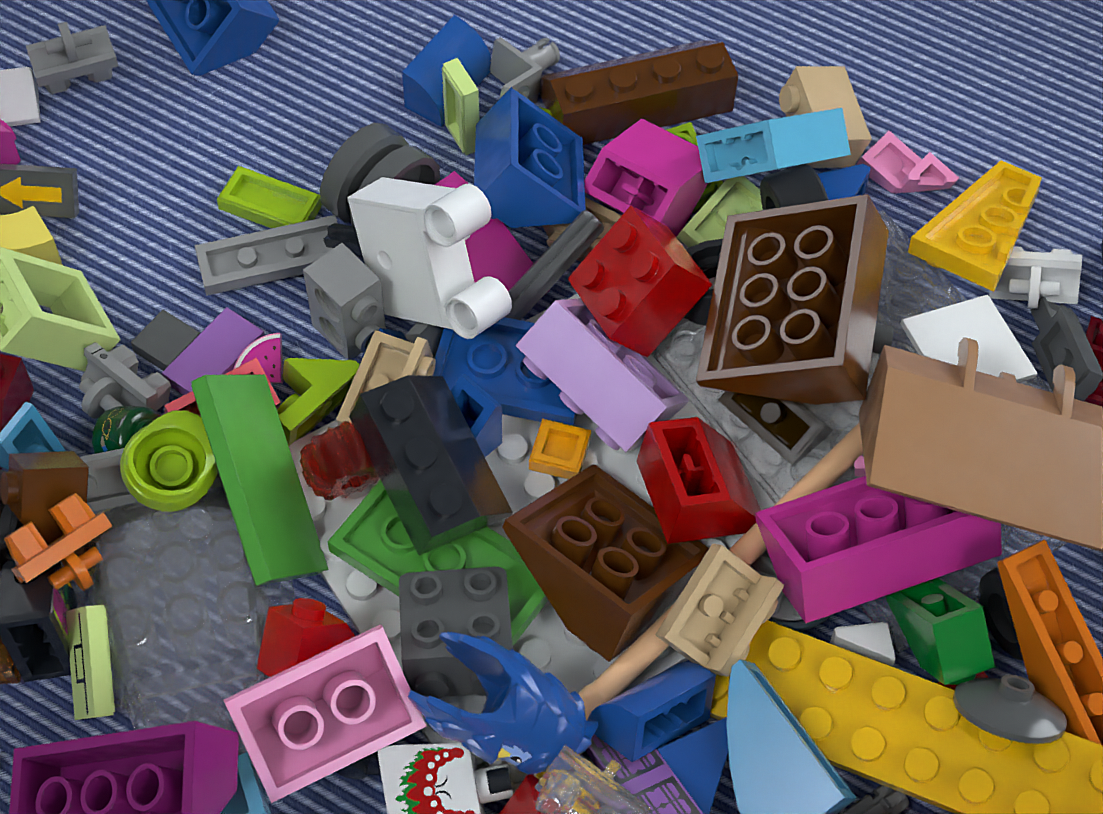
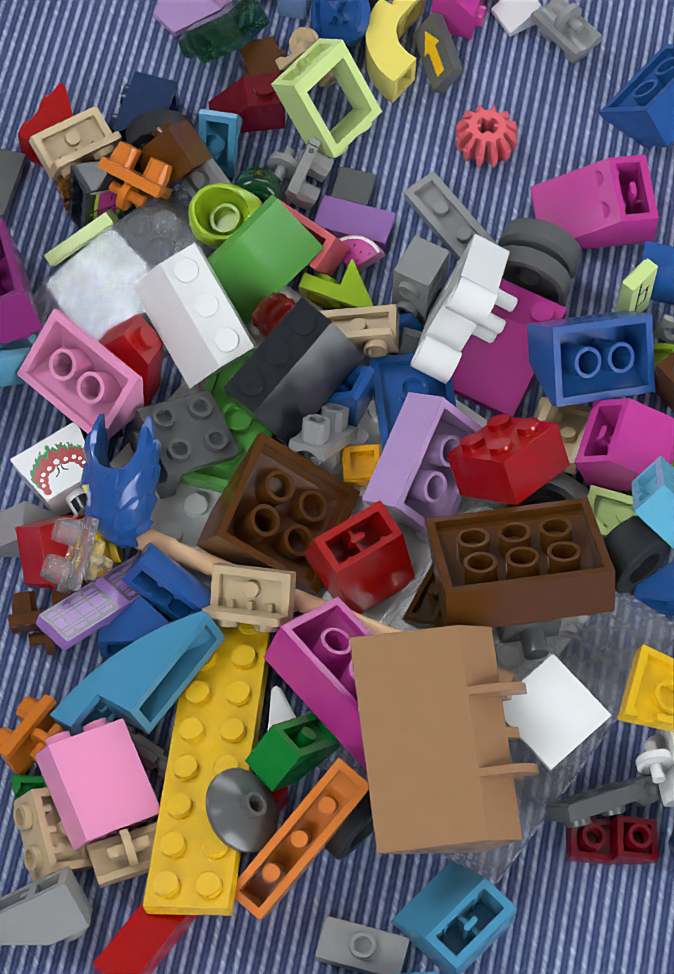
camera: 70 degrees right, 5 degrees up
lime tile [216,166,322,228] -> none
dark grey axle [505,210,604,320] -> none
none -> white slope [131,243,258,389]
none -> light grey hips [289,402,358,472]
none -> coral gear [455,104,518,168]
none -> dark pink slope [530,154,659,249]

